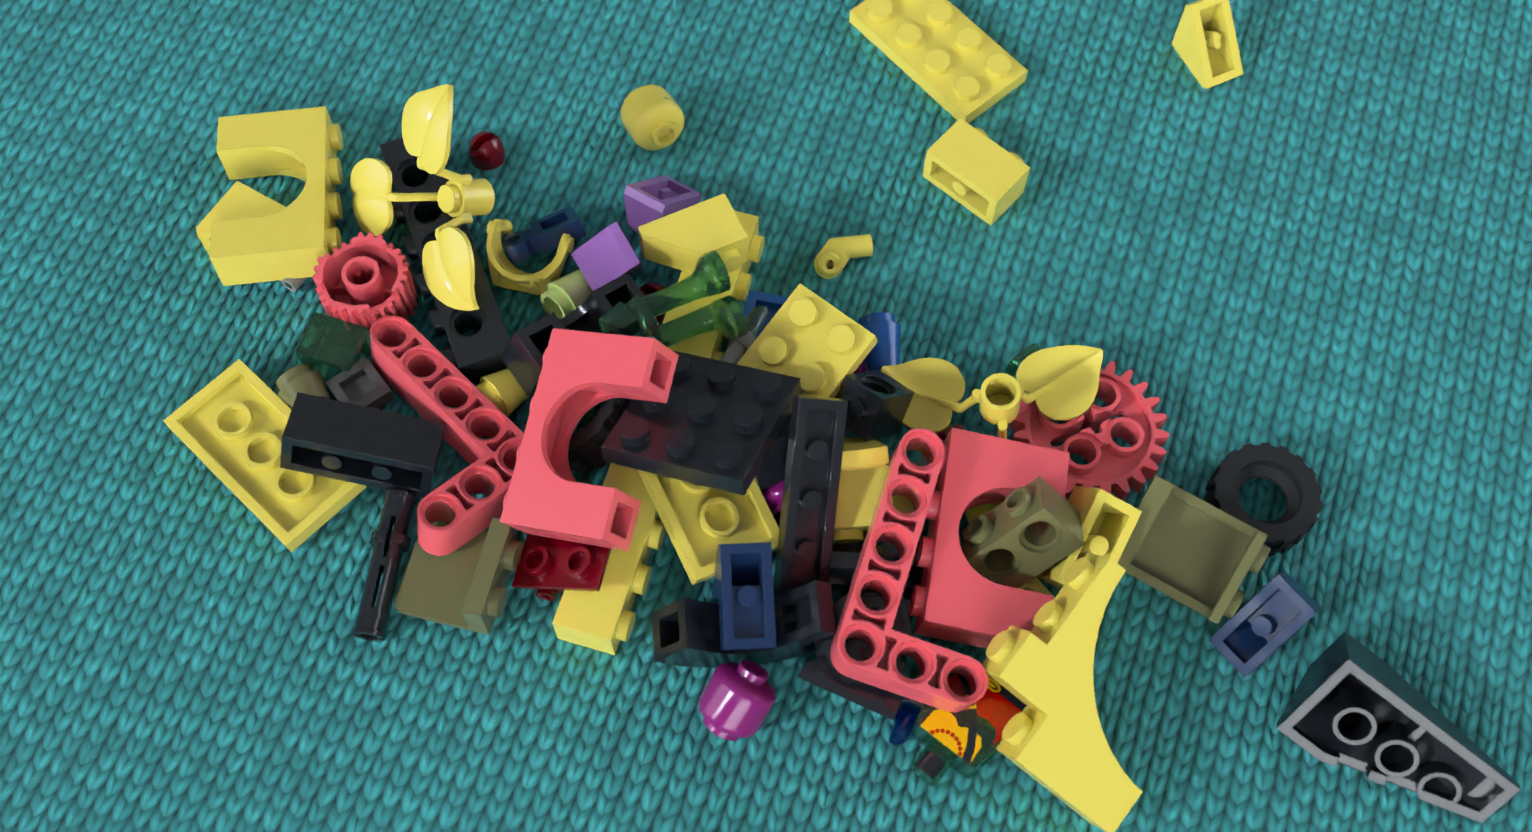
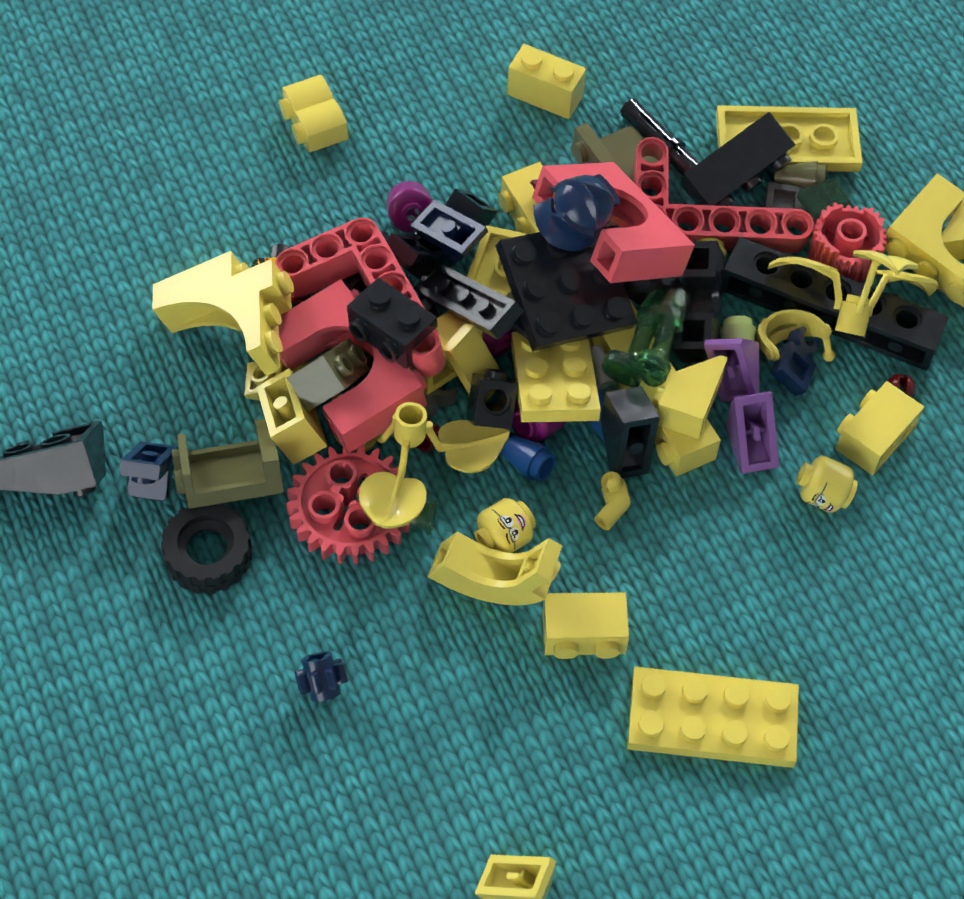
camera: 135 degrees right, 5 degrees down
none -> dark blue gear [294,651,348,702]
none -> black bracket [347,277,438,369]
none -> light yellow arch [428,532,562,606]
none -> light yellow head [474,498,536,553]
none -> light yellow brick [507,44,586,119]
none -> dark blue helmet [533,174,621,251]
none -> black slope [601,386,660,479]
none -> light yellow brick [836,381,924,476]

